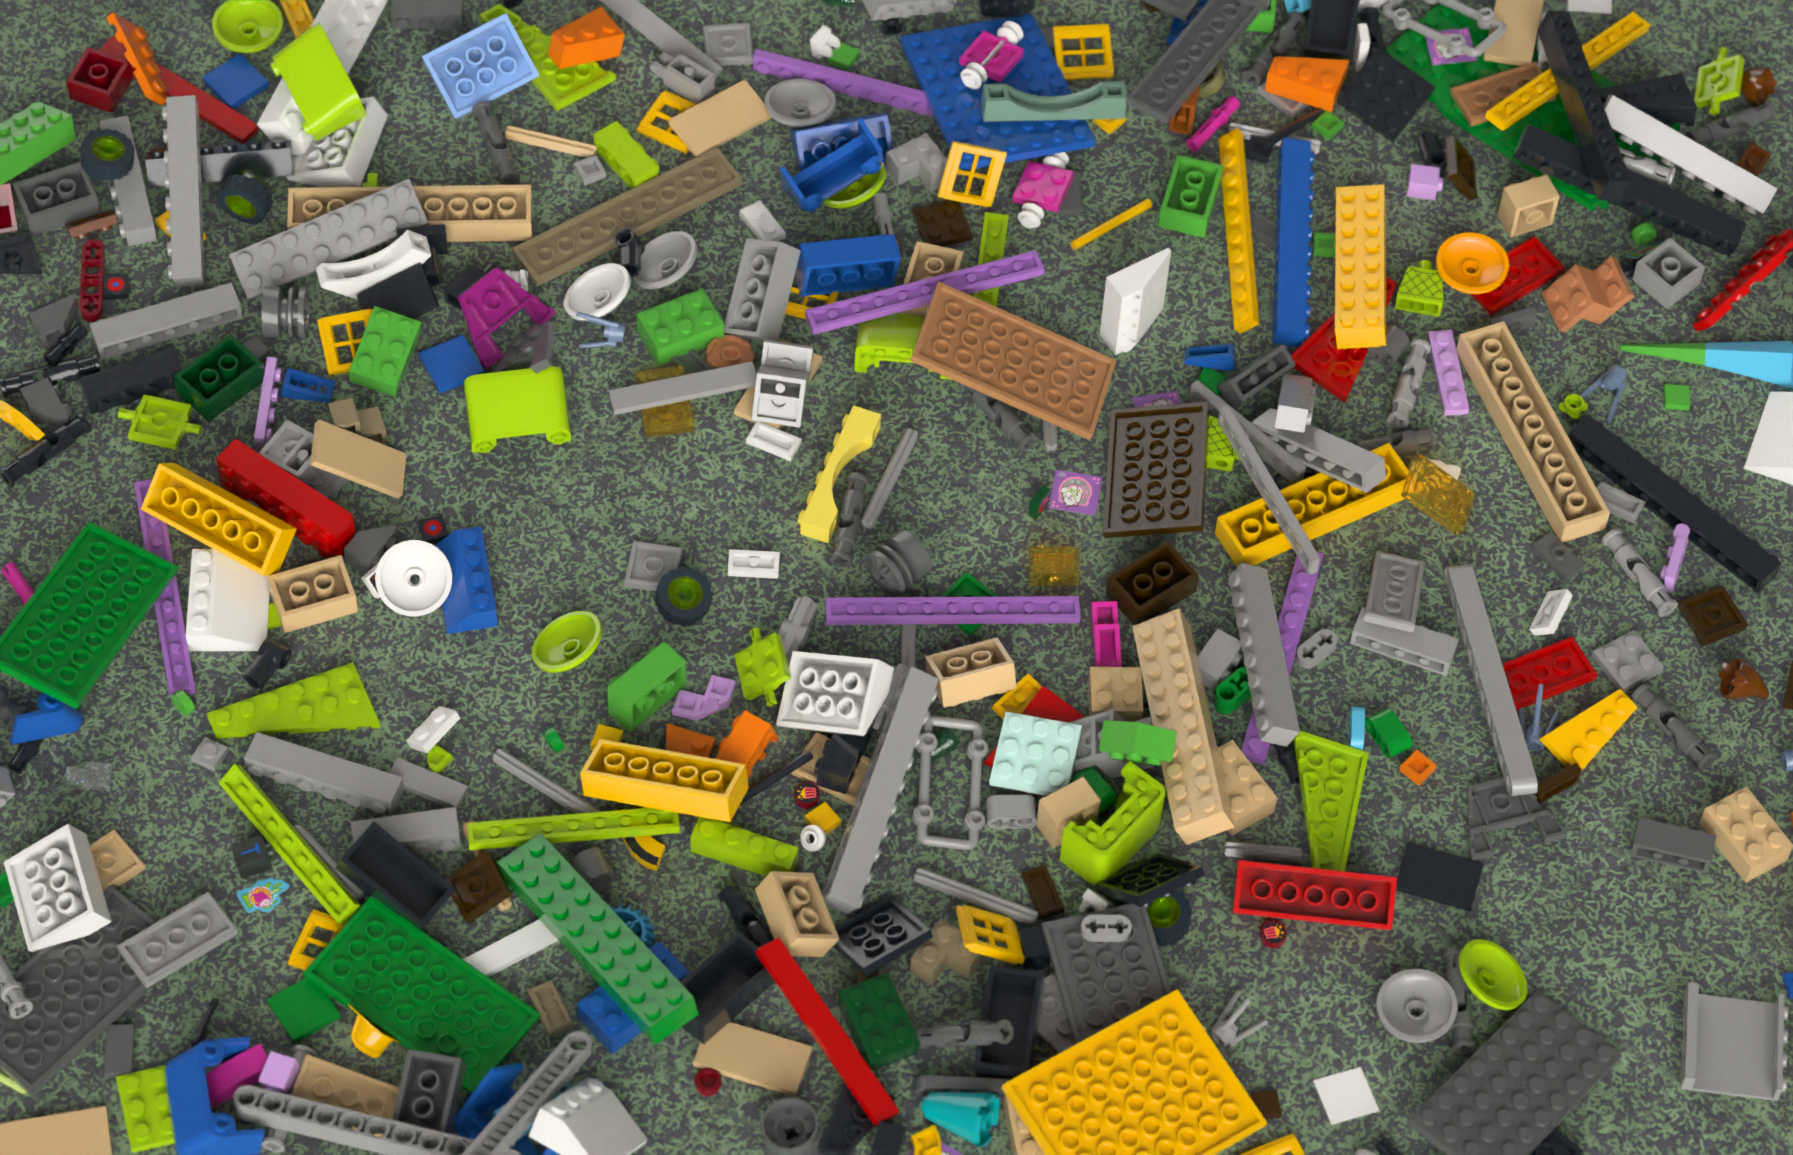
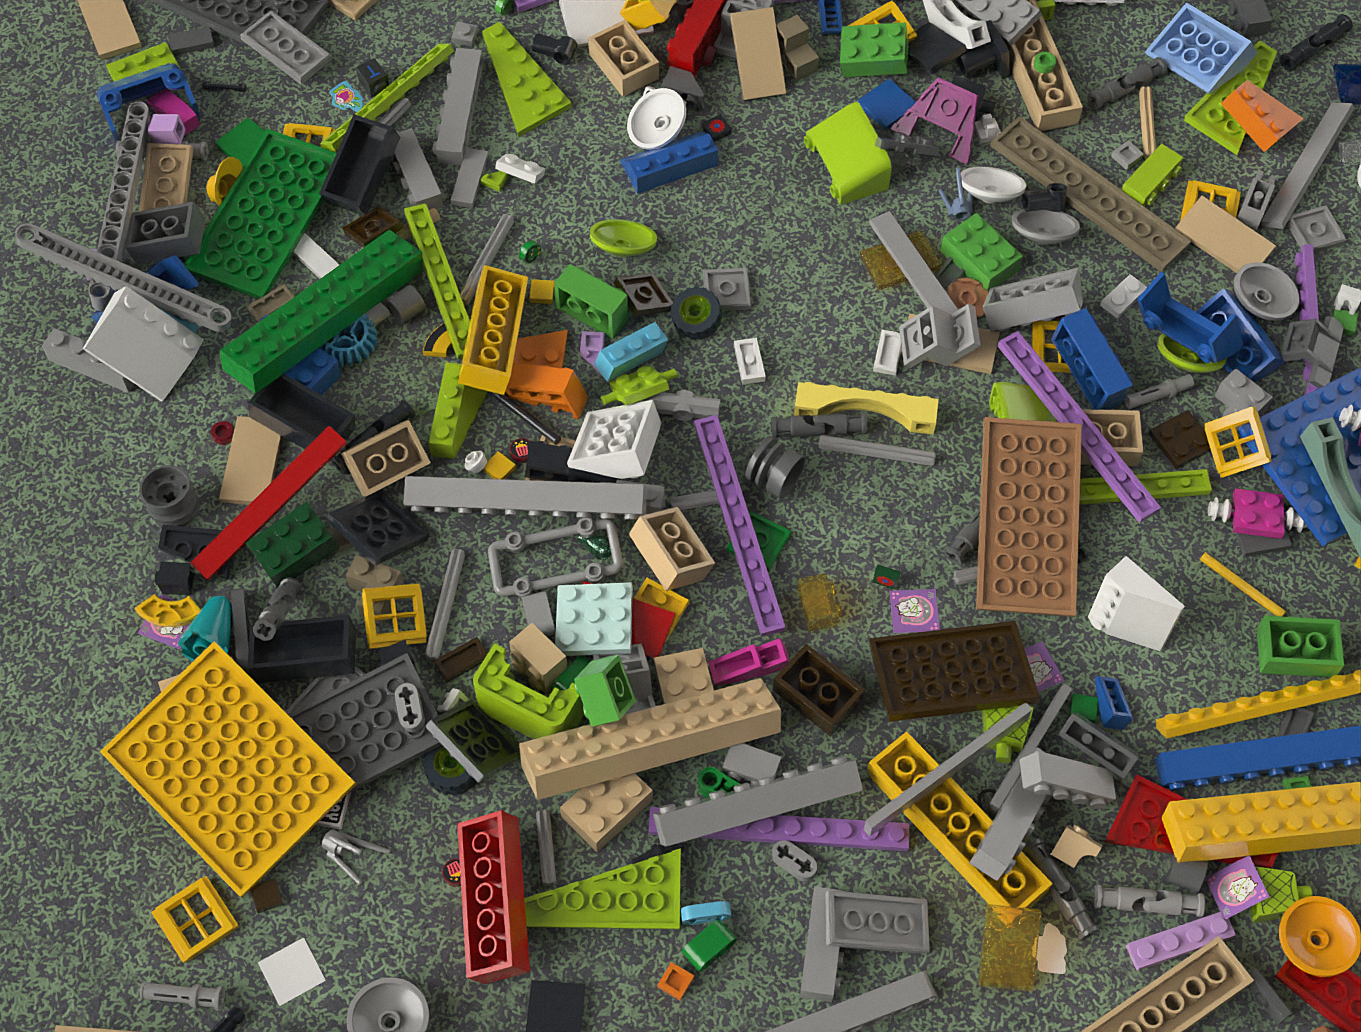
camera: 80 degrees right, 5 degrees up
none -> medium azure brick [594,322,669,382]
none -> dark brown plate [613,272,673,316]
none -> bright green tile [1034,52,1056,74]
none -> tan brick [1051,824,1102,868]
none -> sticker [1205,855,1269,920]
none -> dark grey plate [1281,316,1343,388]

